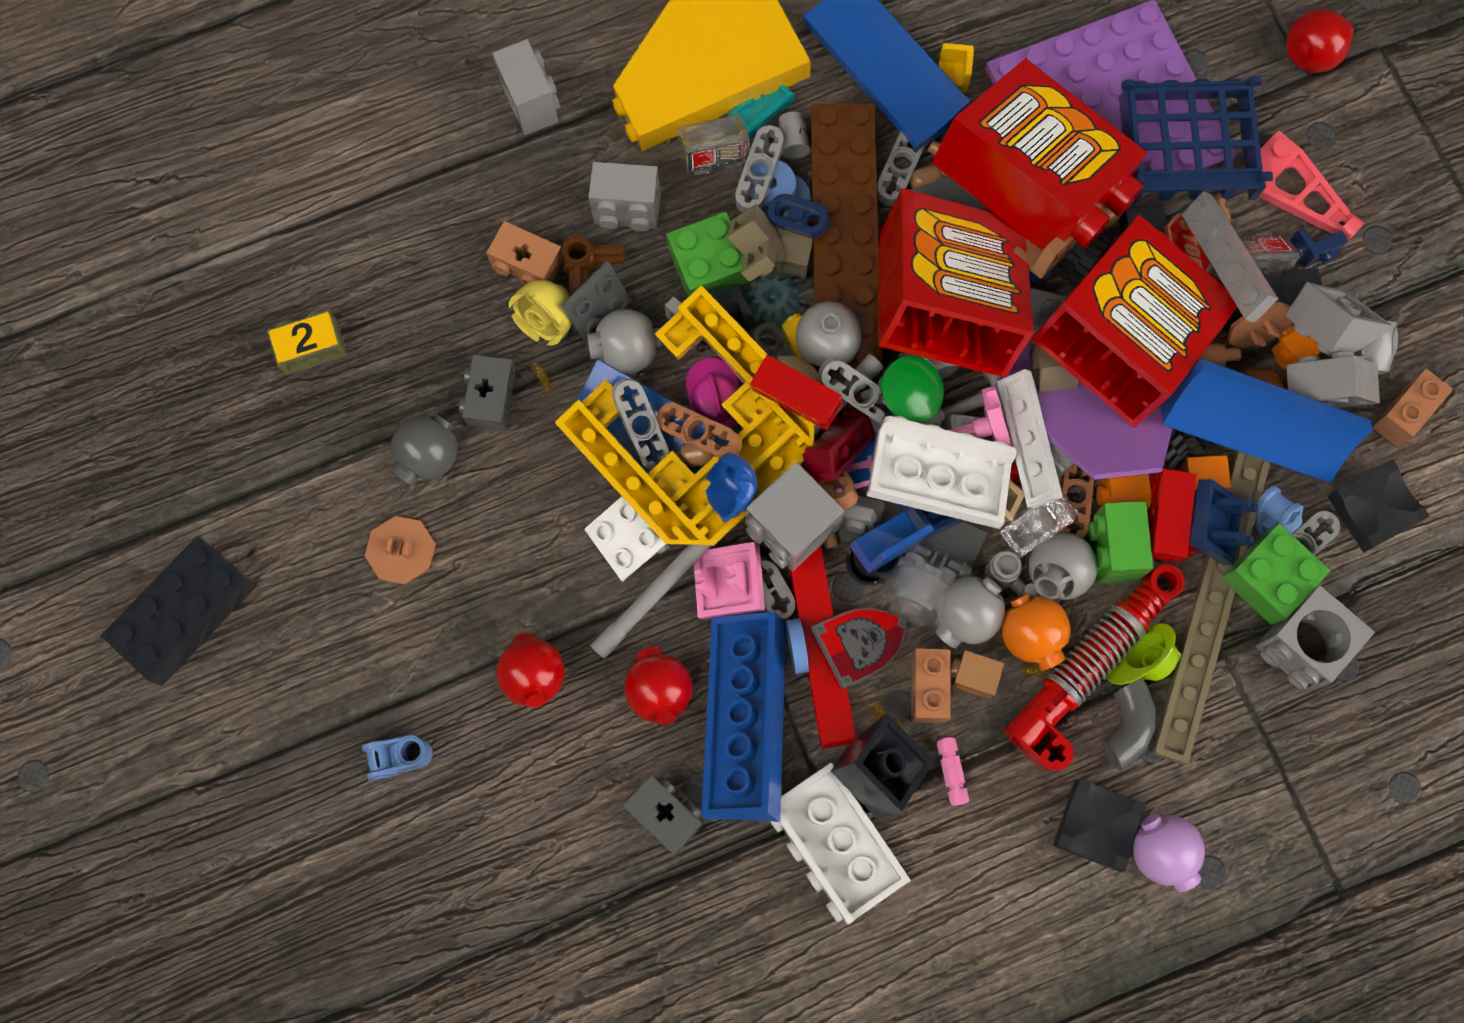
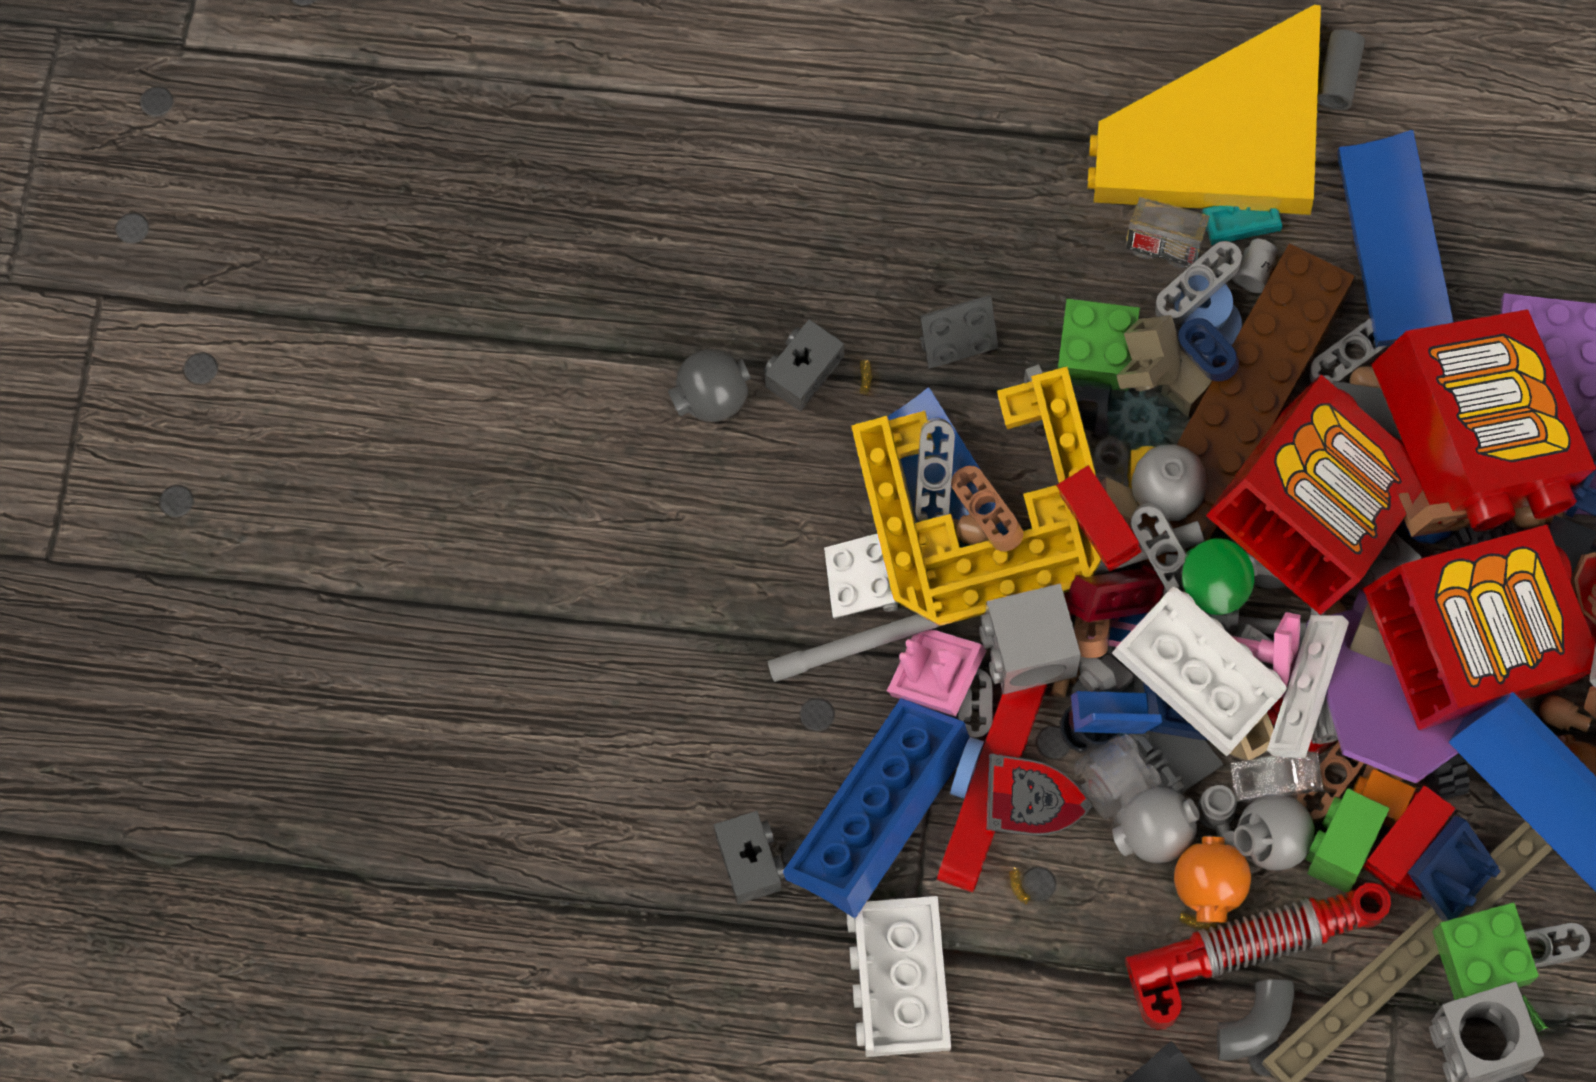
camera: 30 degrees right, 5 degrees down
black brick [100,535,257,686] -> none
brick [267,310,348,376] -> none
medium blue piece [362,735,433,781] -> none
nougat piece [365,516,436,585] -> none
nougat brick [486,221,564,285] -> none
light grey brick [492,39,561,135] -> none
red brick [496,633,565,708] -> none
light yellow cylinder [508,280,572,346] -> none
reddish brown axle [562,236,626,296] -> none
light grey brick [587,309,661,374] -> none
light grey brick [589,162,661,231] -> none
red brick [624,647,693,725] -> none
dark pink piece [686,358,739,428] -> none
blue hair [705,453,757,522] -> none
black slope [830,714,934,819] -> none
nougat brick [911,649,950,723] -> none
bright pink axle [937,737,969,806] -> none
yellow panel [938,43,974,93] -> none
medium nougat brick [950,650,1004,700] -> none
lime piece [1106,623,1181,685] -> none
orange brick [1176,456,1231,493] -> none
medium blue piece [1256,486,1304,535] -> none

